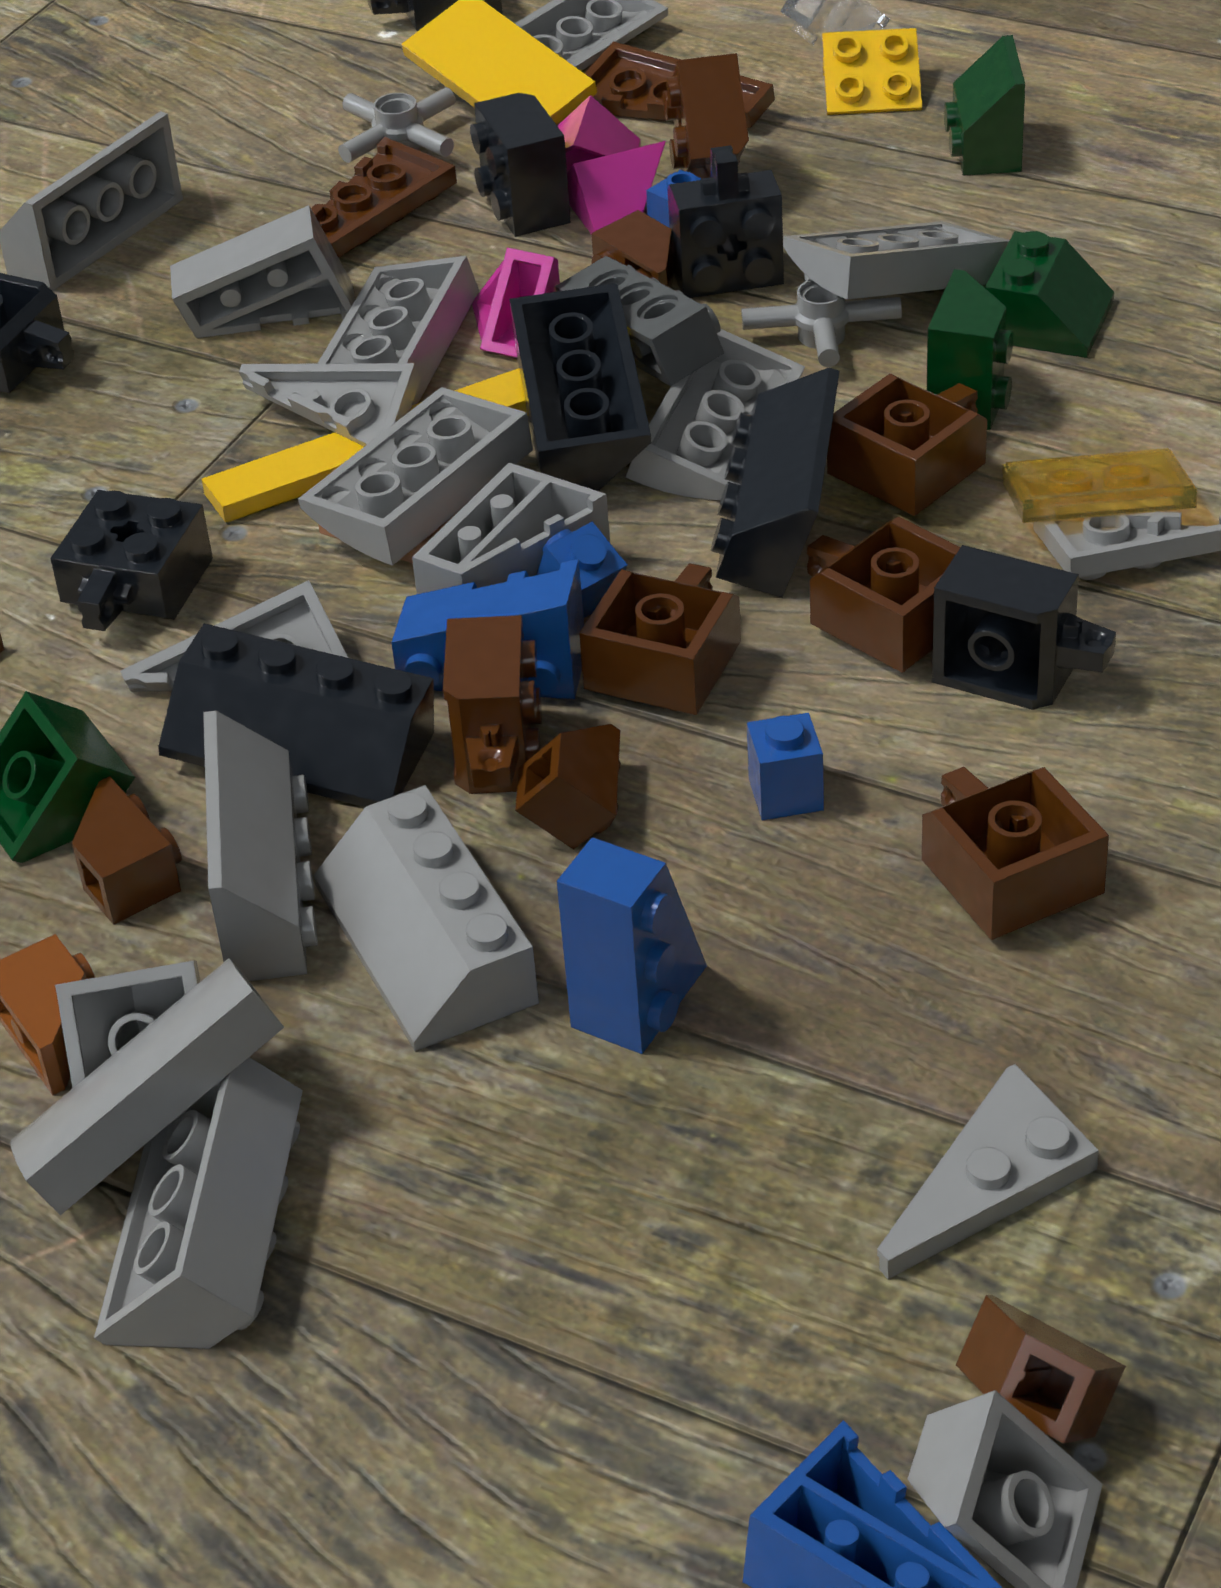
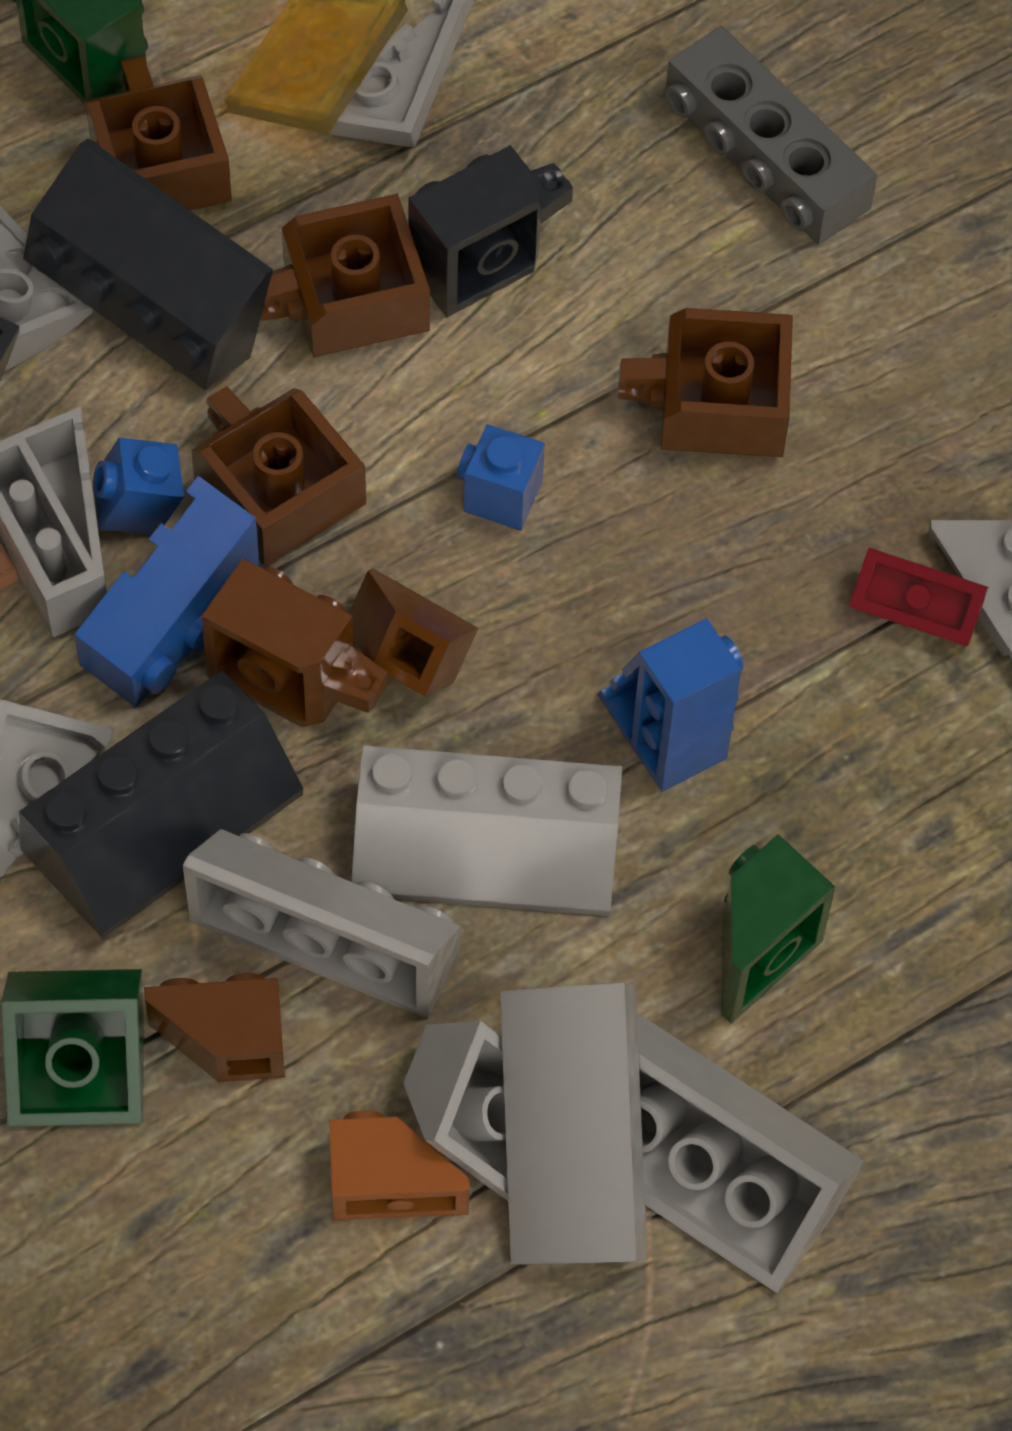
camera: 65 degrees left, 20 degrees up
none -> dark green slope [722,834,835,1024]
none -> dark red plate [848,547,989,647]

